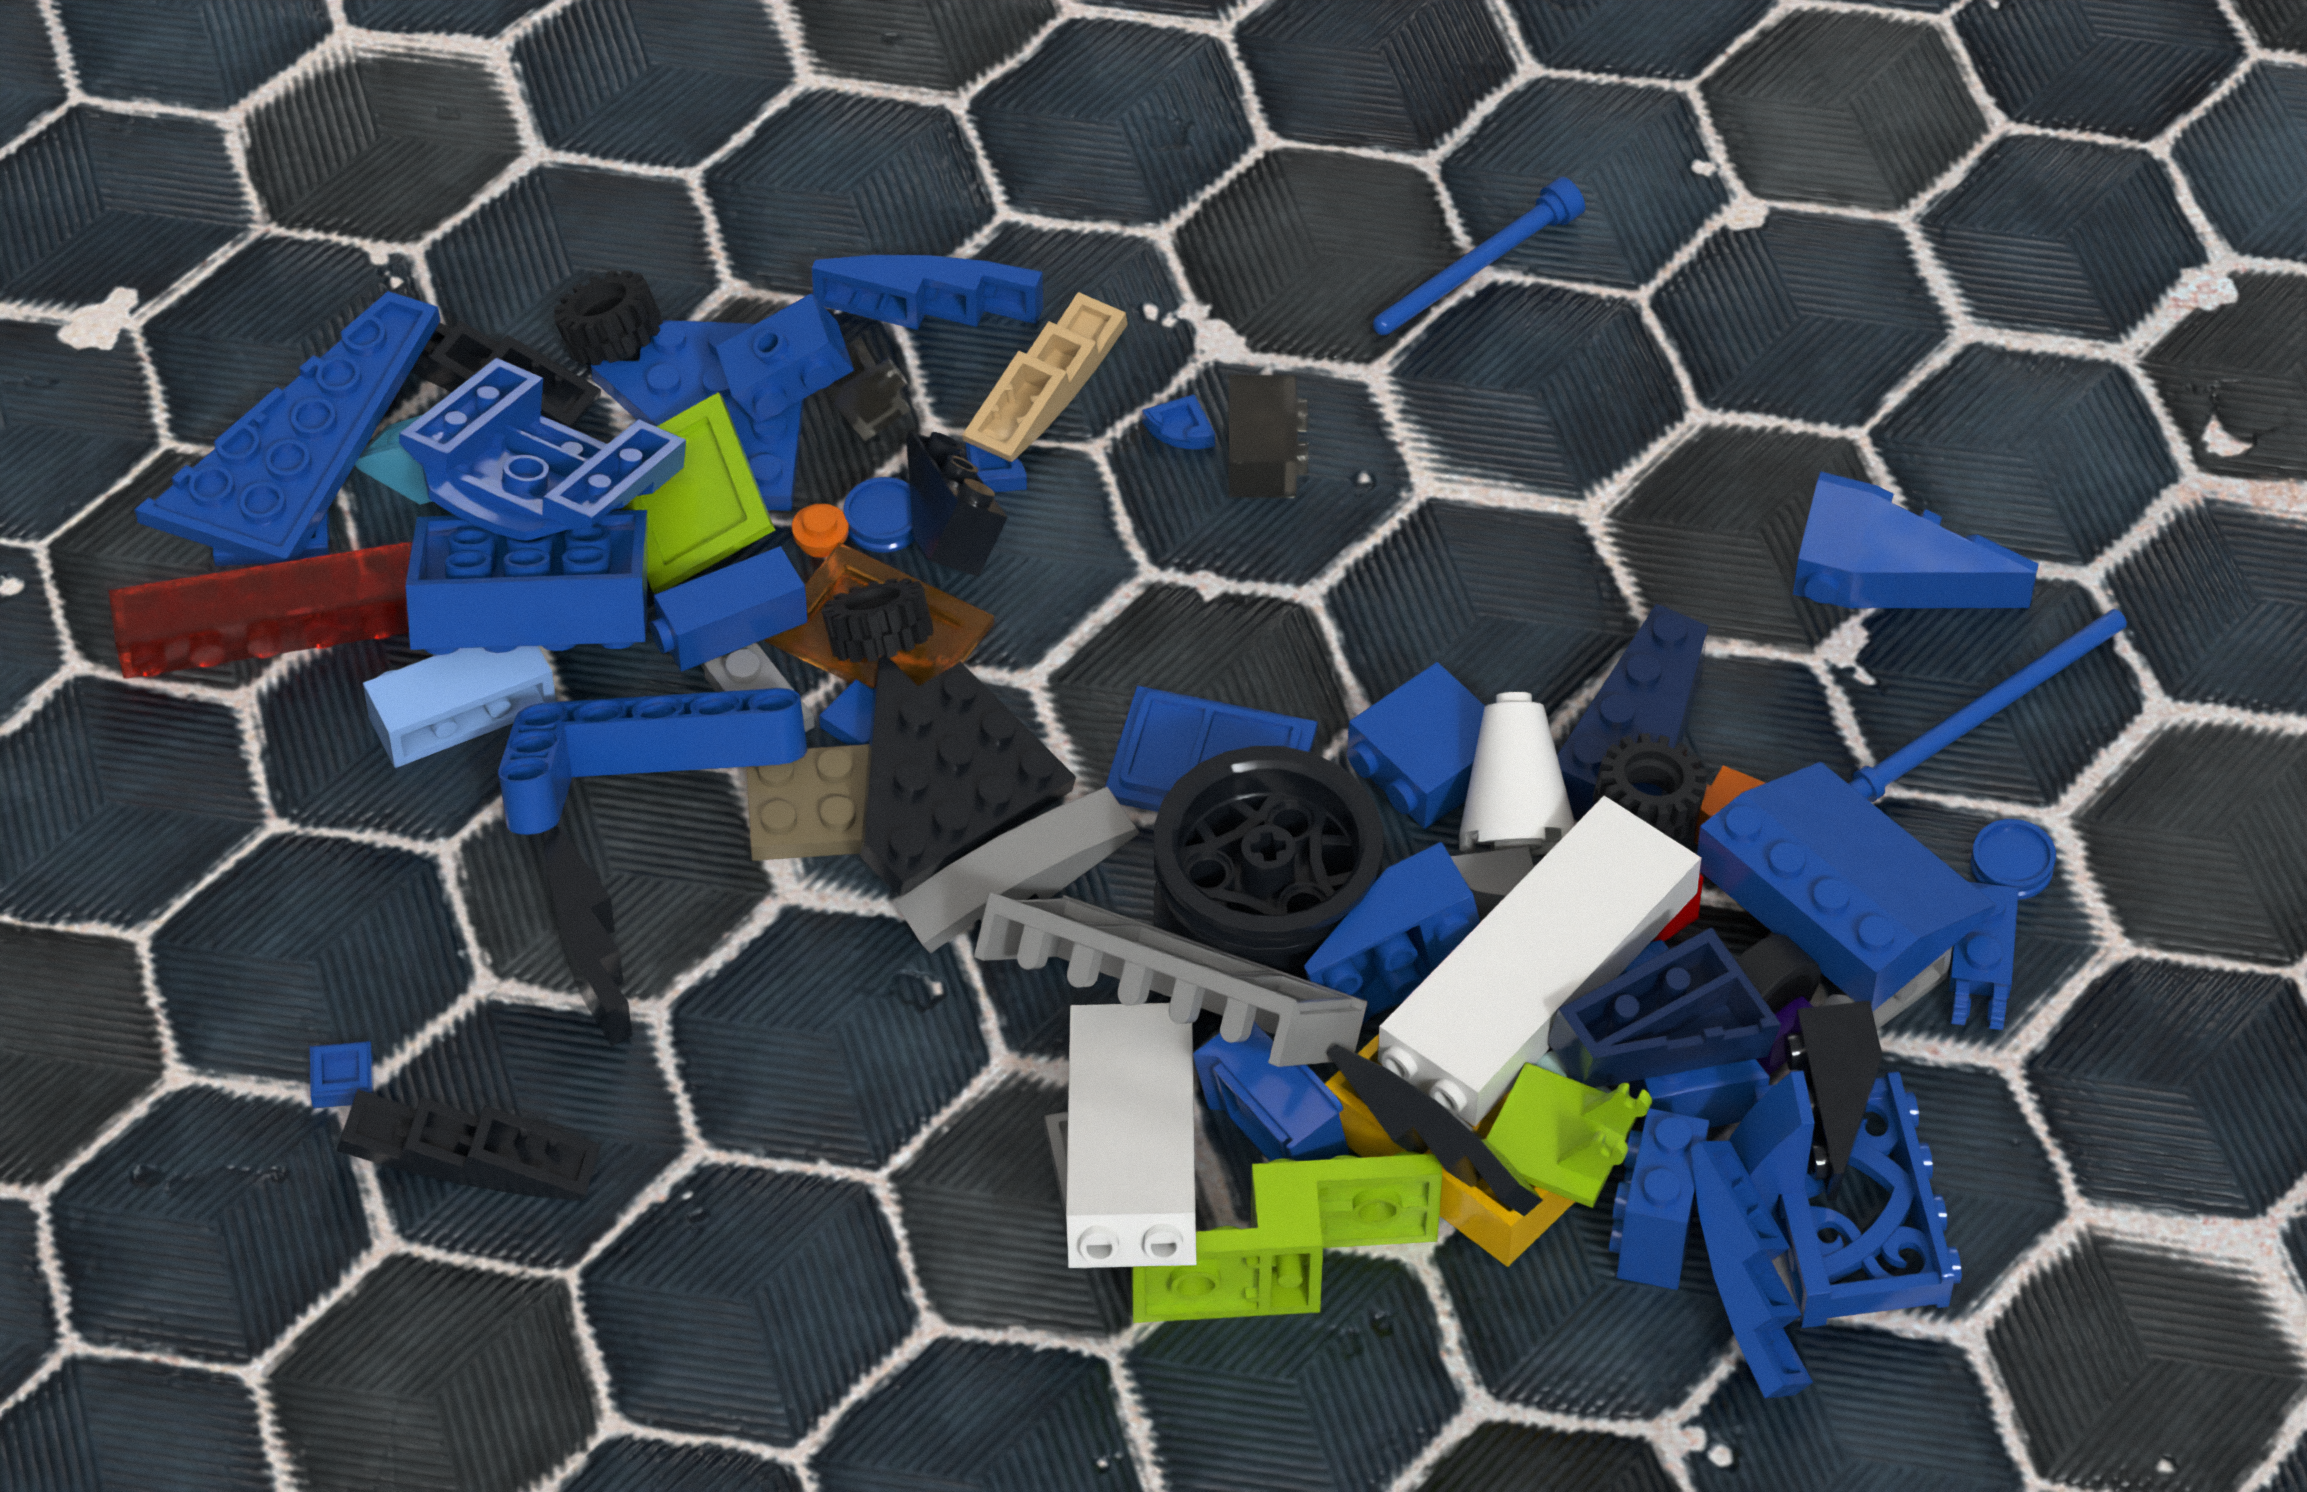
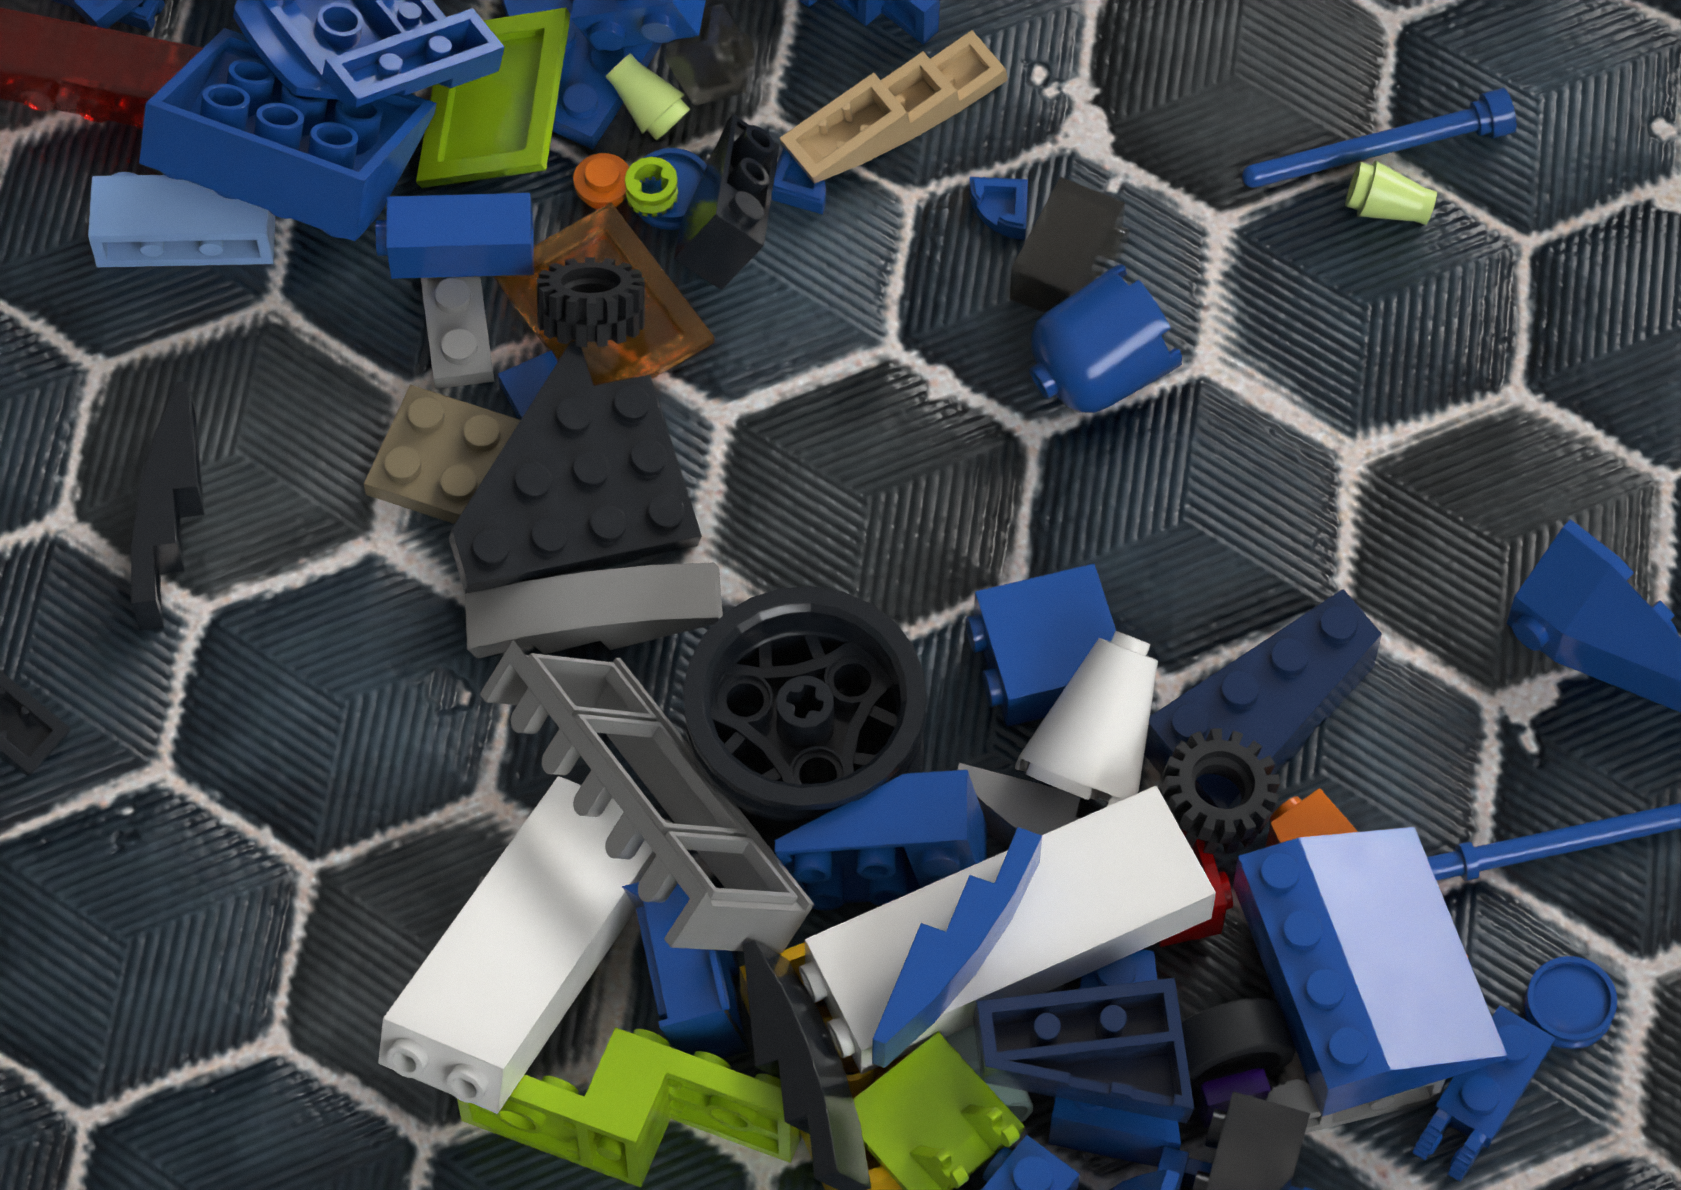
camera: 25 degrees right, 10 degrees up
blue beam [498,688,808,835] -> none
blue piece [1105,686,1318,812] -> none
none -> yellowish green cone [605,53,690,141]
none -> lime bush [625,157,679,217]
none -> blue slope [872,827,1042,1068]
none -> blue cylinder [1029,264,1182,413]
none -> yellowish green cone [1345,160,1437,225]

